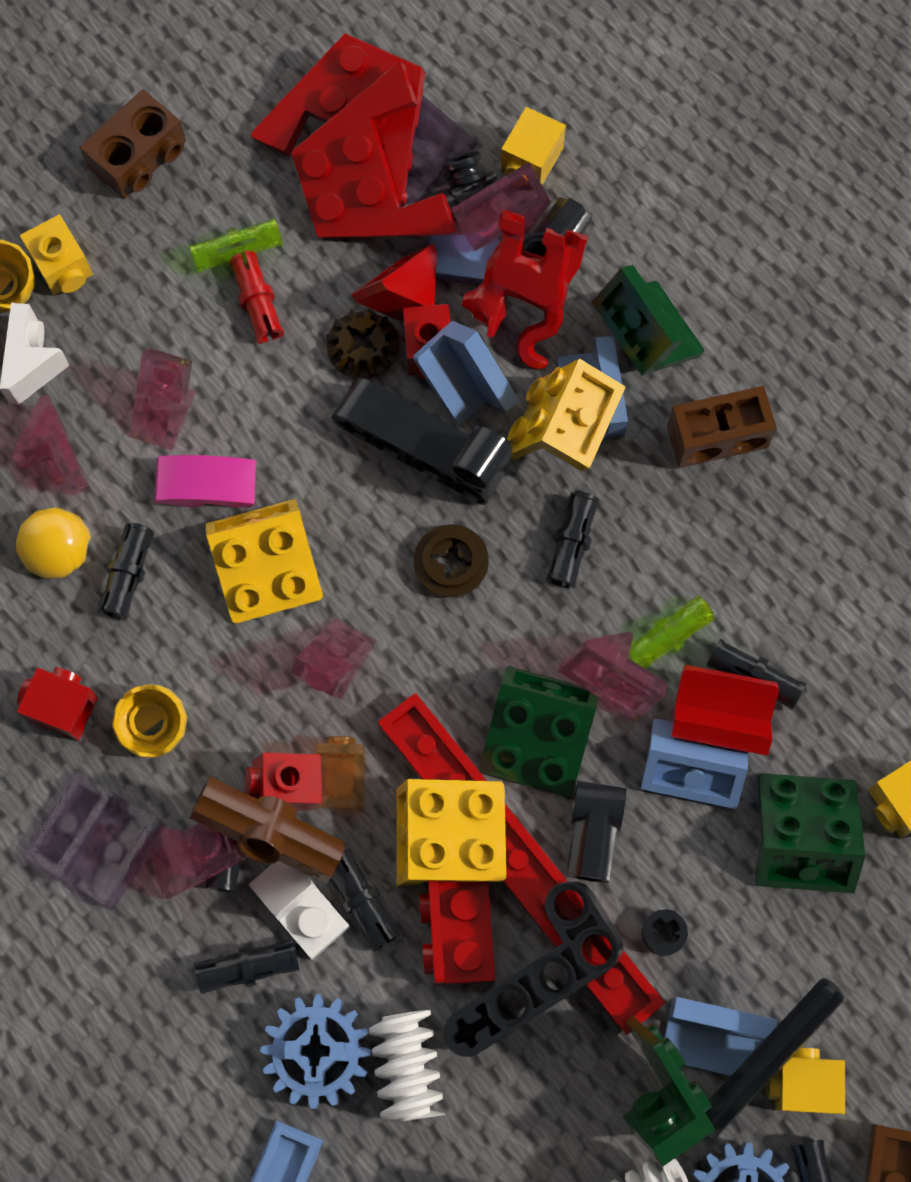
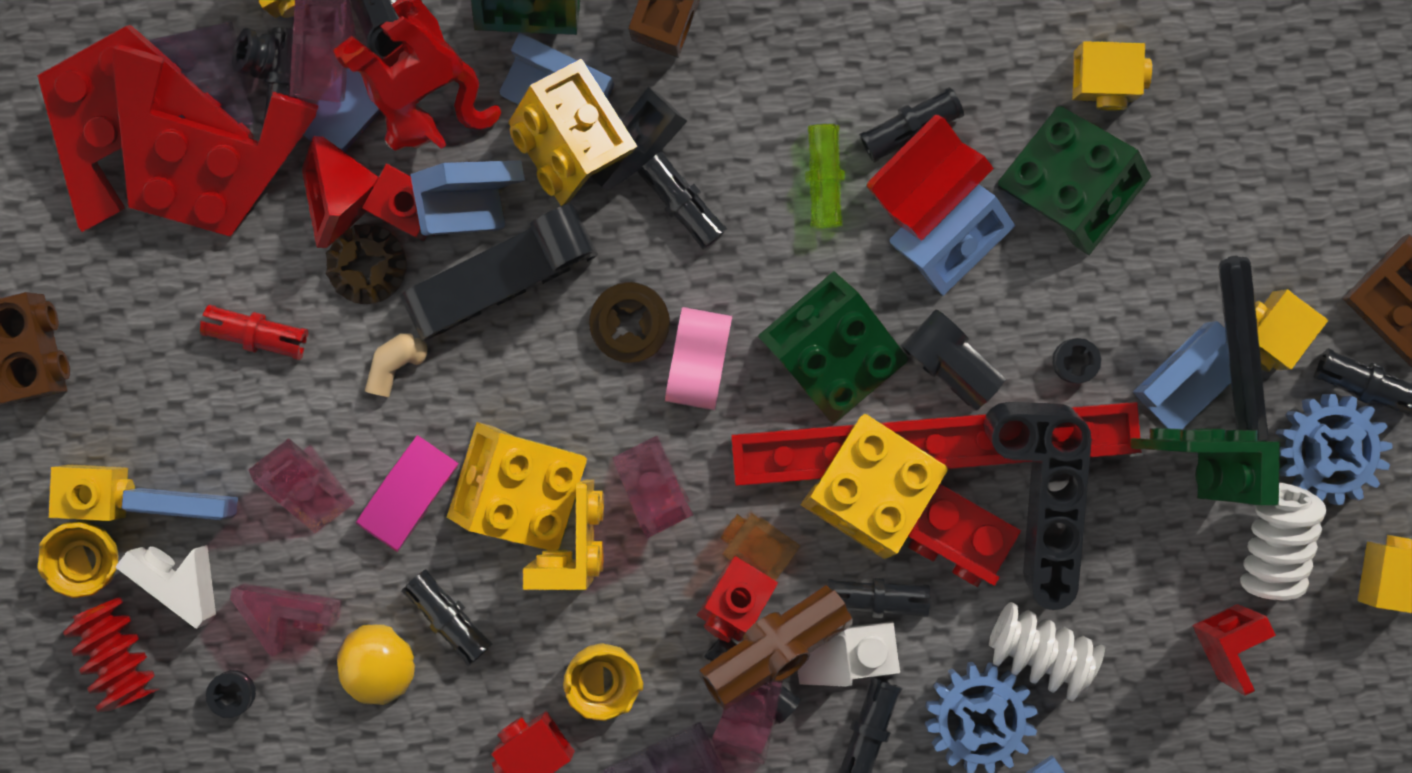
camera: 60 degrees left, 15 degrees up
clear neon green pin [189,218,283,273] -> none
clear pink slope [558,632,667,720] -> none
none -> medium blue tile [122,488,238,520]
none -> tan arm [365,333,427,397]
none -> yellow bracket [523,480,604,590]
none -> black slope [591,87,687,190]
none -> bright pink axle [665,307,732,411]

